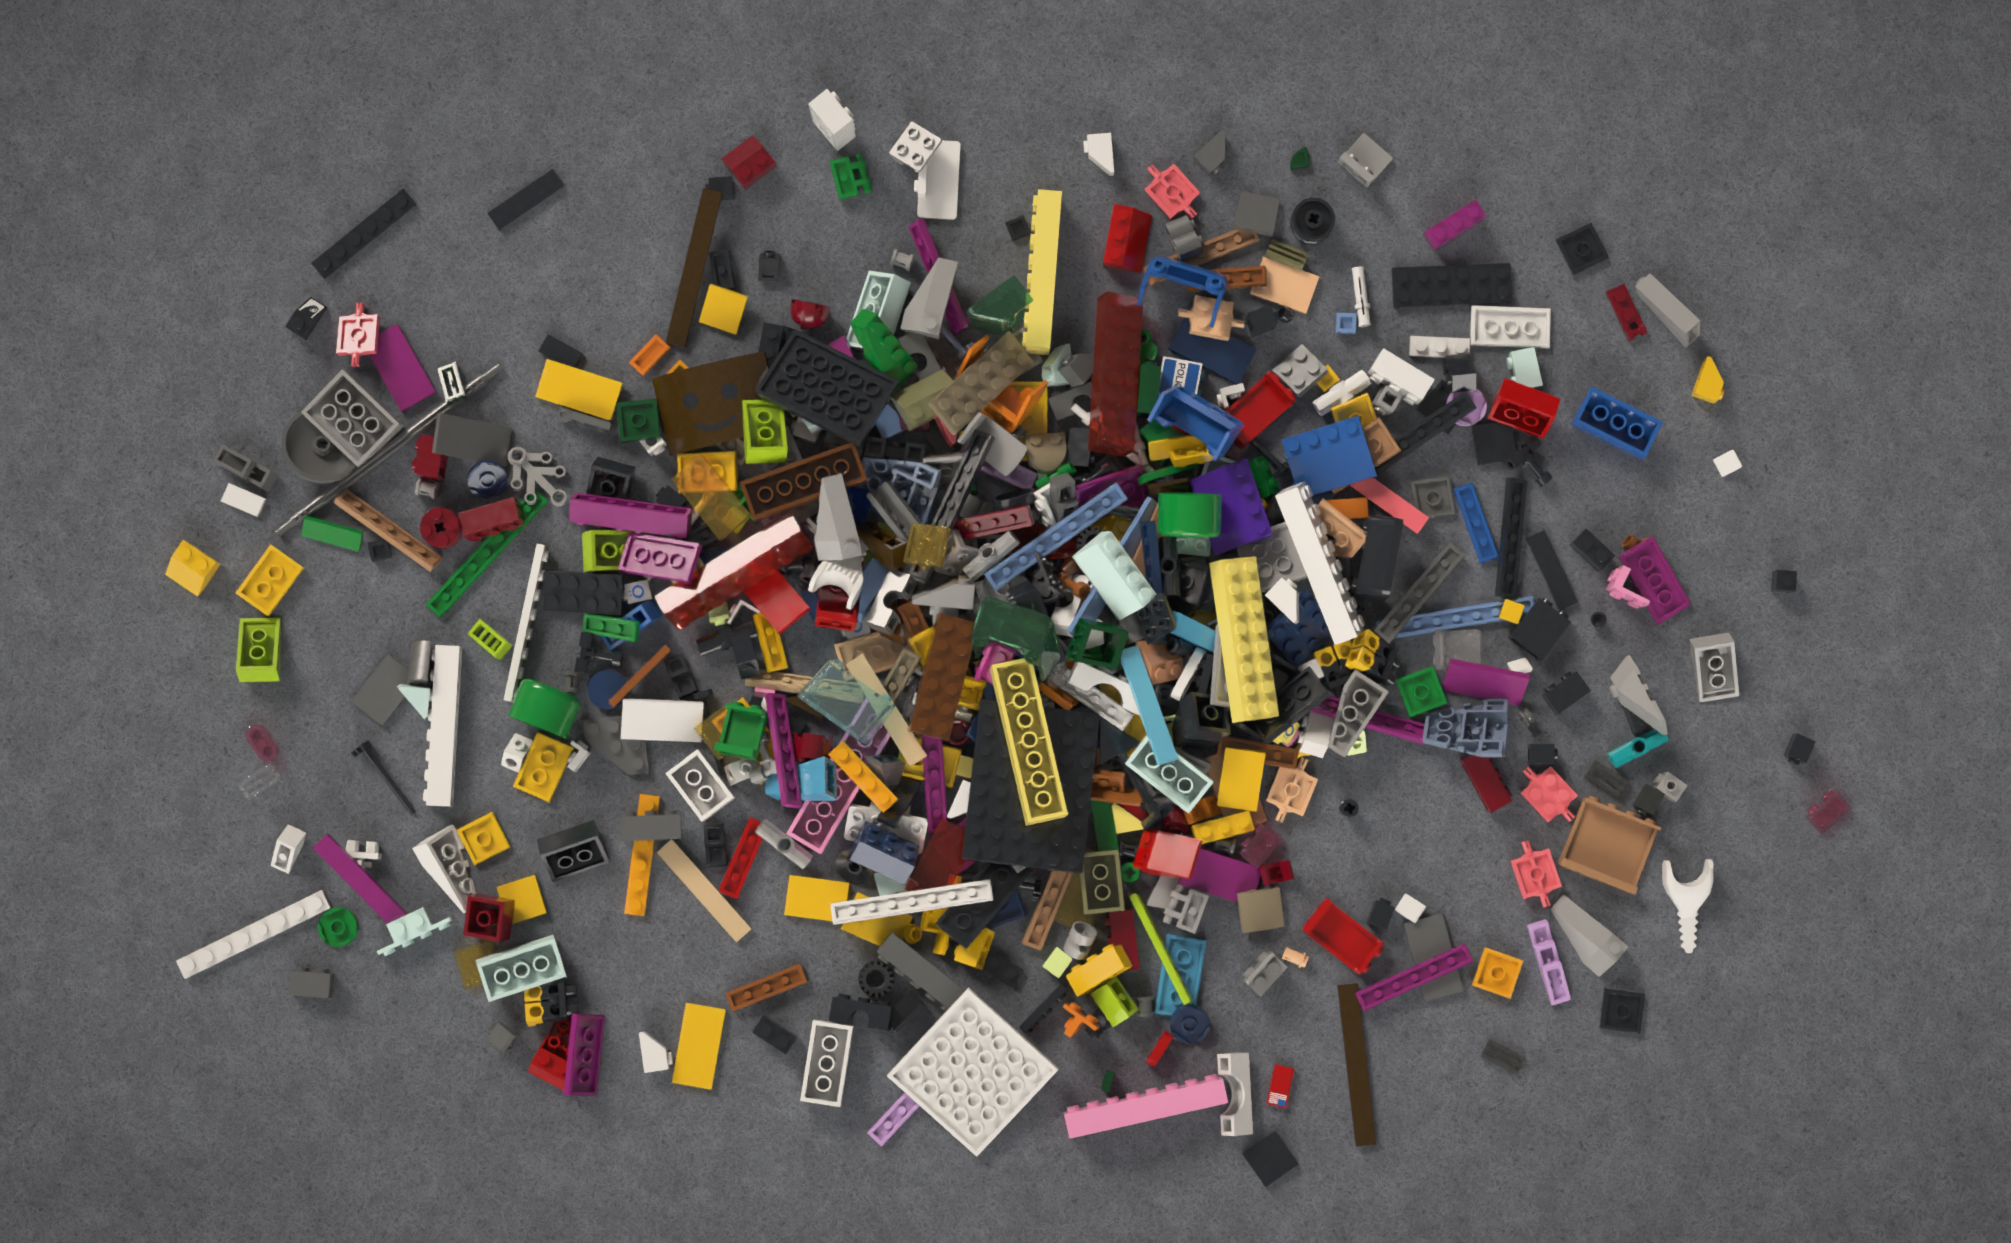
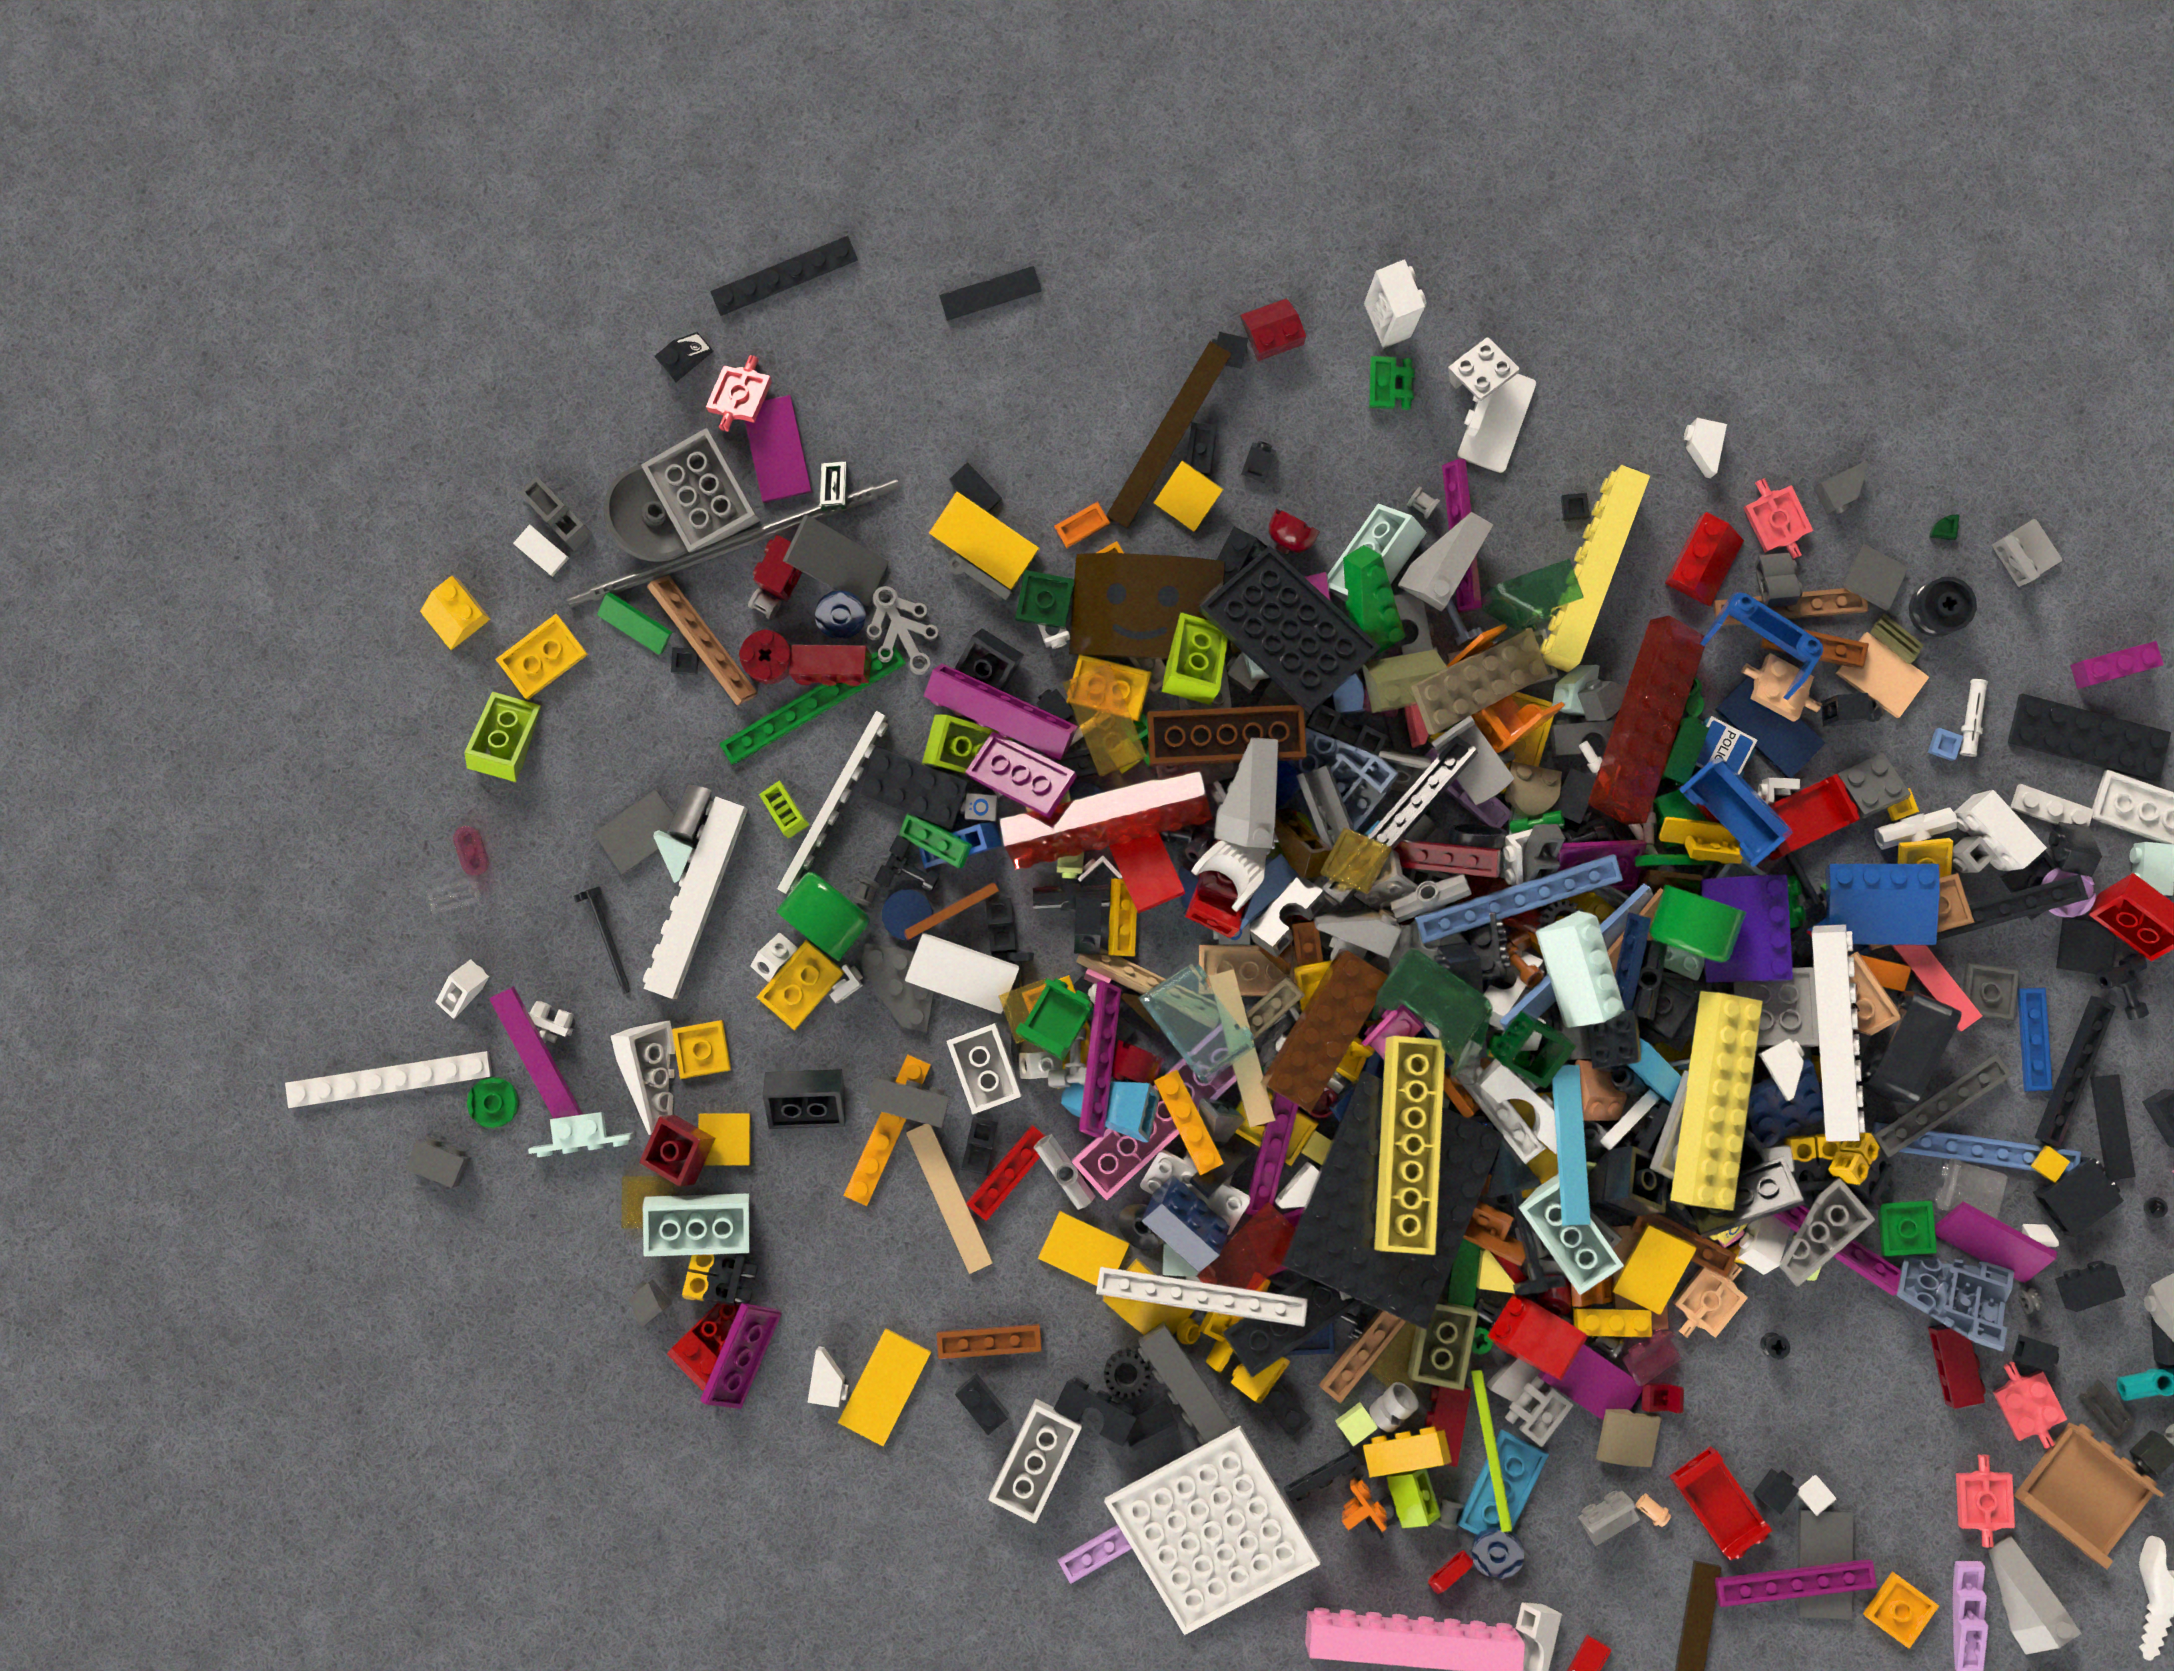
camera: 25 degrees right, 0 degrees up
dark green tile [1101,1070,1115,1092] -> none

